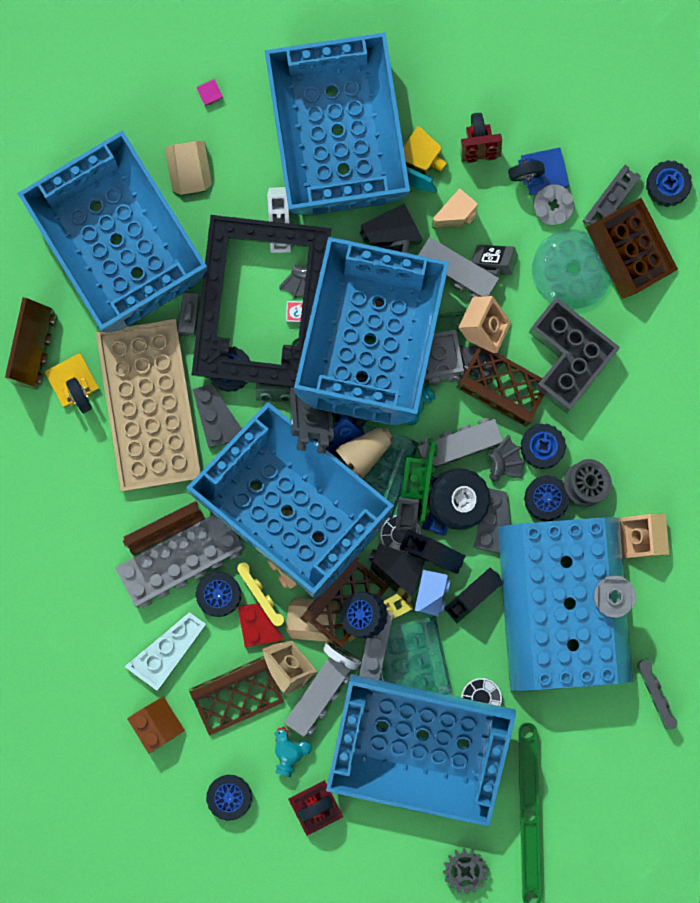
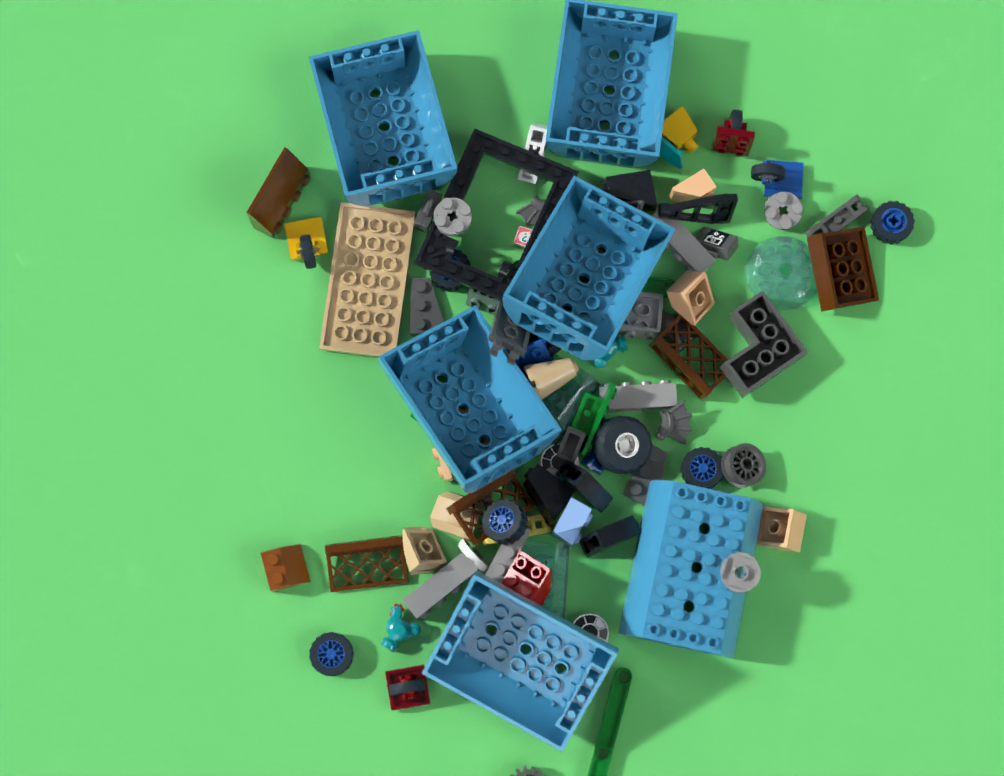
camera: 10 degrees right, 5 degrees down
light grey bracket [115,515,244,609] -> none
reddish brown fence [123,501,205,555] -> none
light aqua wing [124,612,206,691] -> none
tan slope [165,141,212,195] -> none
black wheel [195,572,241,617] -> none
dark pink tile [196,79,223,107] -> none
light yellow plate [238,563,284,626] -> none
red wing [238,603,284,647] -> none
black wheel [520,423,566,469] -> none
dark grey plate [637,660,677,729] -> none
none -> light grey plate [434,198,472,236]
none -> red slope [501,550,552,606]
none -> black plate [658,194,738,224]

